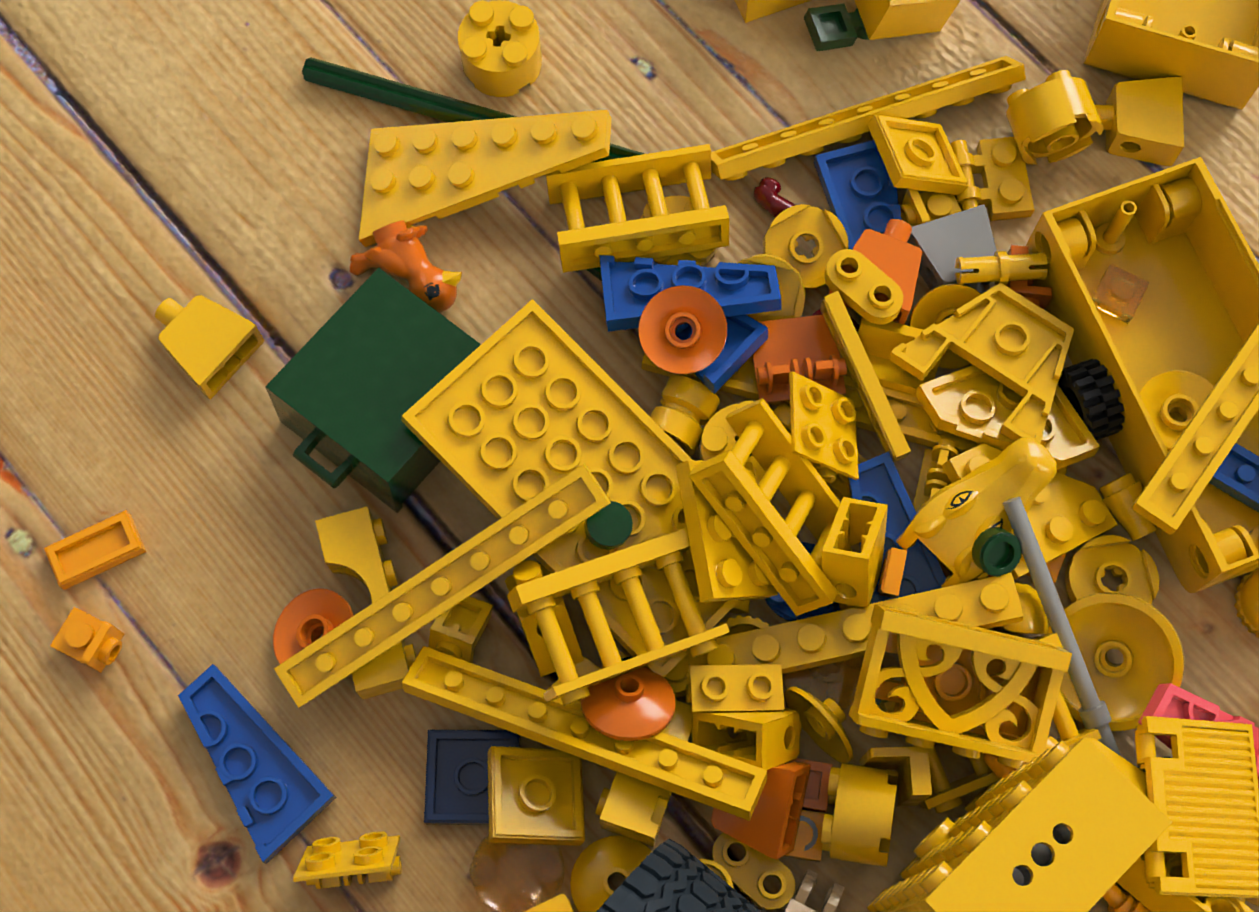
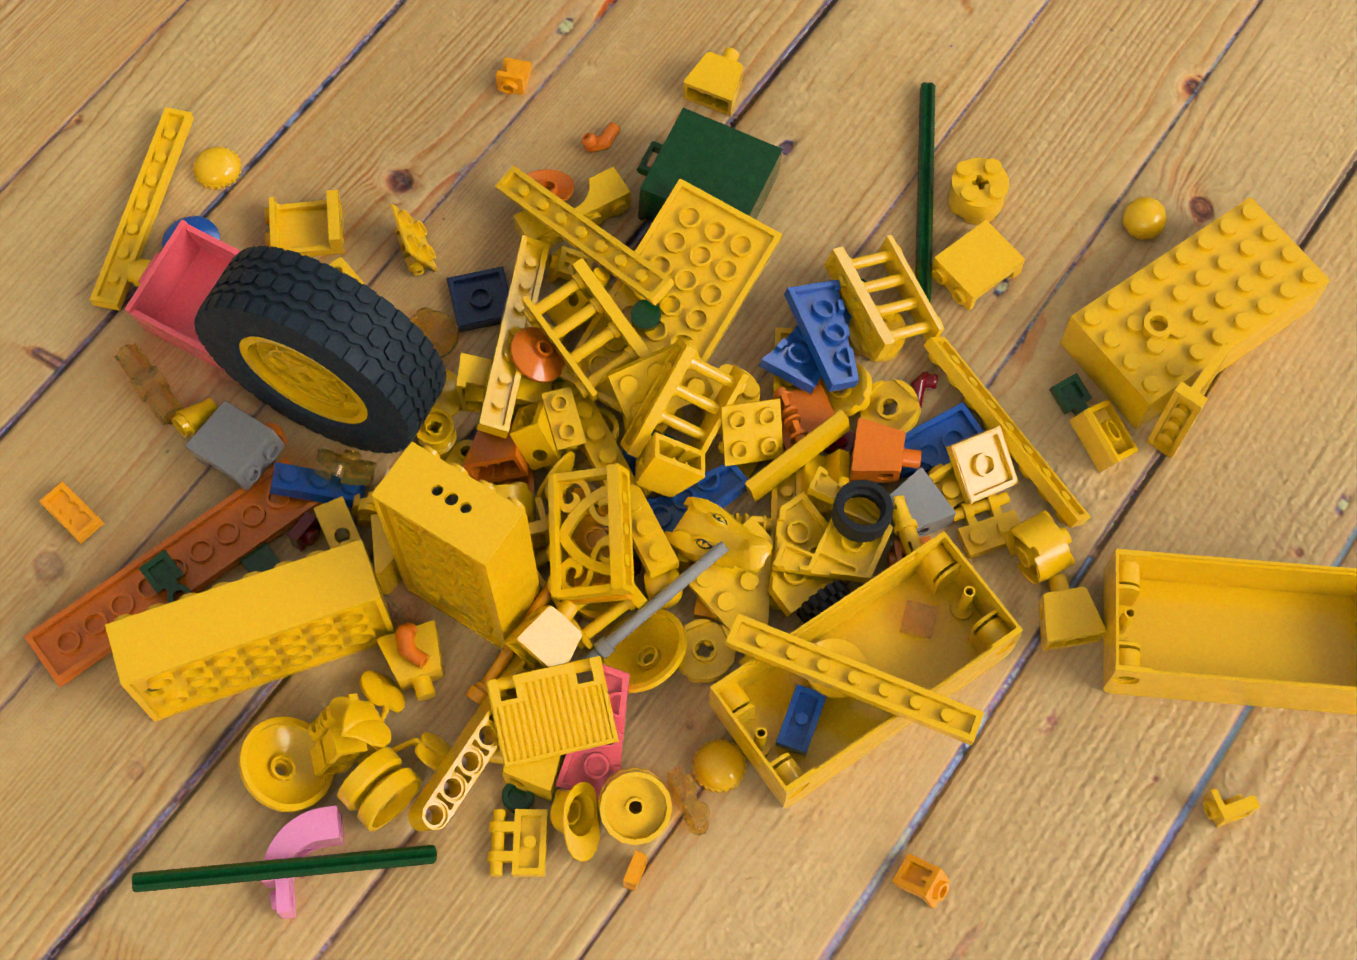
camera: 75 degrees right, 5 degrees down
light orange tile [44,510,146,590] -> none
blue wing [178,664,337,864] -> none
orange animal [350,220,462,312] -> none
yellow wing [359,110,612,247] -> none
yellow plate [488,746,585,846] -> none
orange dish [638,285,727,374] -> none
yellow wheel [650,375,720,457] -> none
yellow plate [825,249,903,325] -> none
light orange tile [877,547,907,598] -> none
dark green tile [972,527,1022,577] -> none
none -> orange arm [581,122,621,153]
none -> black tyre [831,479,894,543]
none -> yellow panel [932,220,1025,310]

